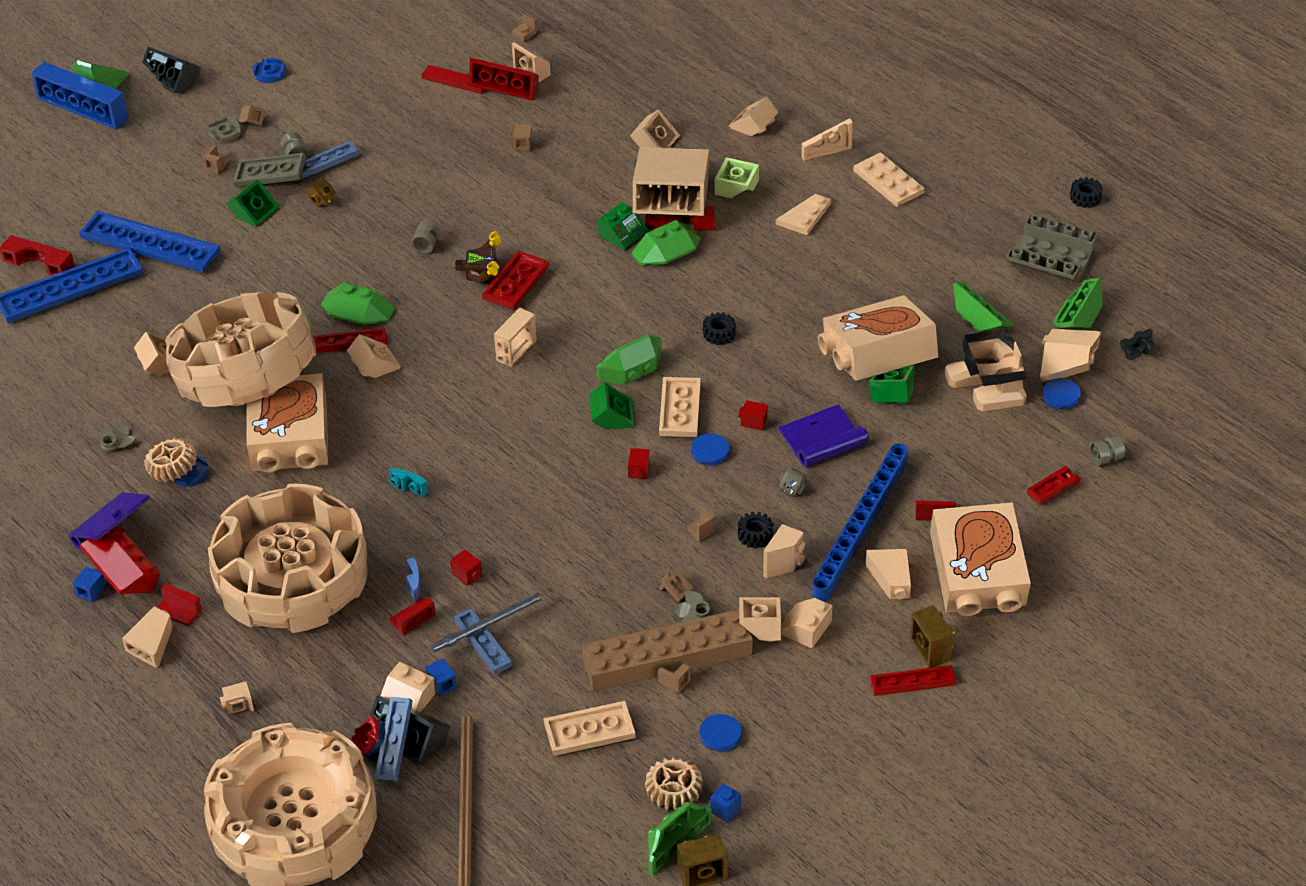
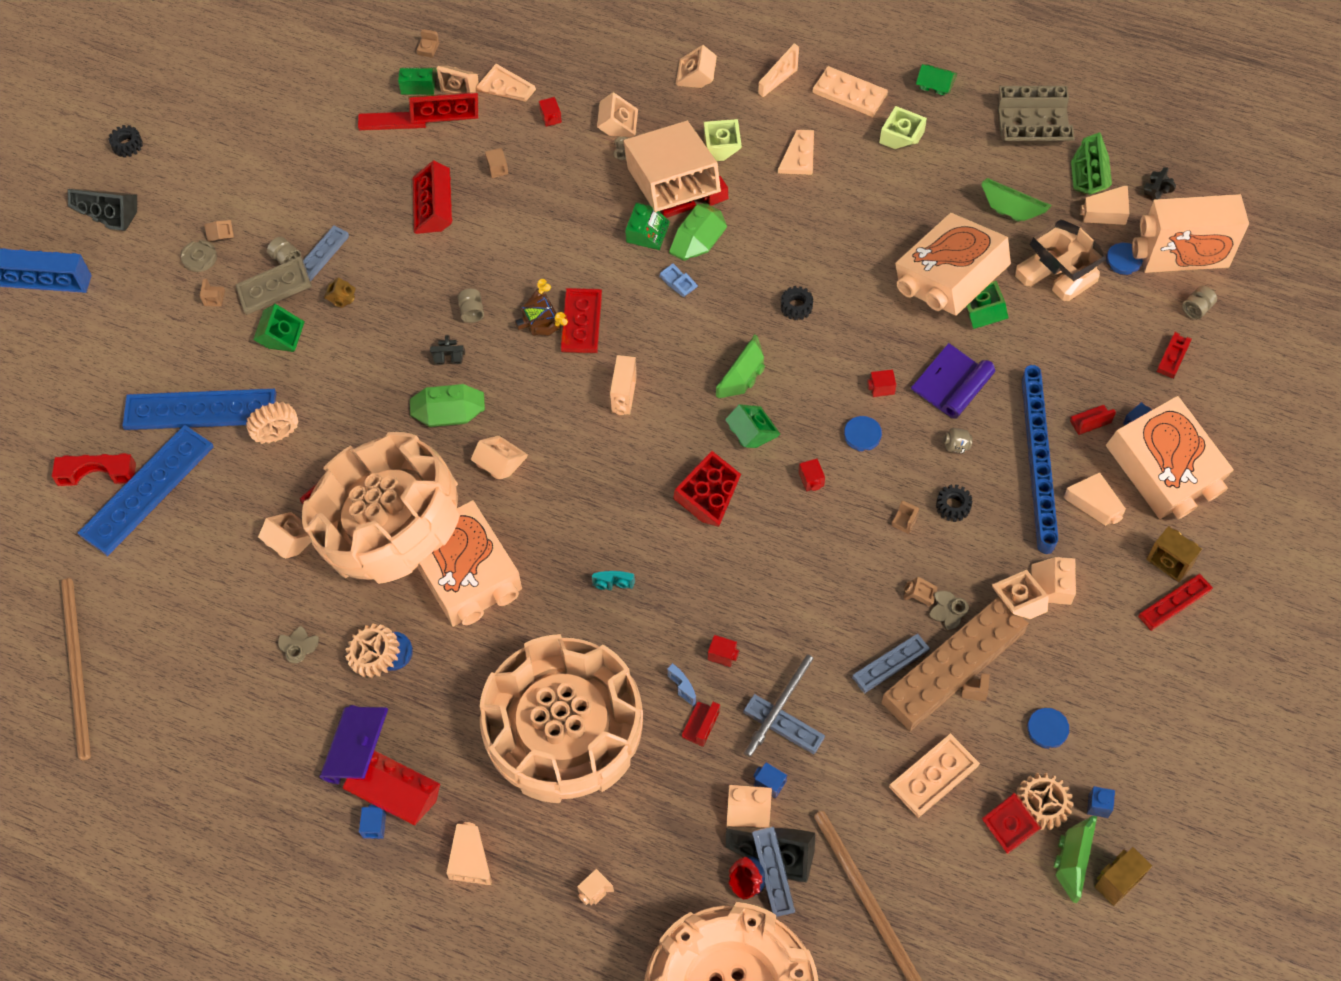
camera: 25 degrees left, 15 degrees up
bright green wedge [71,60,129,89] -> none
red panel [156,583,202,626] -> none
blue tile [253,58,286,83] -> none
red tile [313,327,388,353] -> none
light nougat plate [659,377,701,437] -> none
light nougat slope [763,524,805,578] -> none
light nougat slope [1040,342,1095,384] -> none
black tyre [1070,177,1103,208] -> none
none -> black tyre [108,125,143,158]
none -> light nougat gear [246,402,298,444]
none -> green slope [398,67,437,95]
none -> red slope [412,160,452,234]
none -> pearl dark grey hips [430,335,465,365]
none -> light nougat wing [476,64,536,102]
none -> red brick [539,97,562,127]
none -> medium blue slope [659,263,698,297]
none -> red wedge [673,451,741,527]
none -> sand blue plate [852,634,930,694]
none -> yellowish green slope [879,106,927,149]
none -> green slope [916,64,958,95]
none -> red tile [981,793,1042,854]
none -> light nougat brick [1132,194,1249,273]

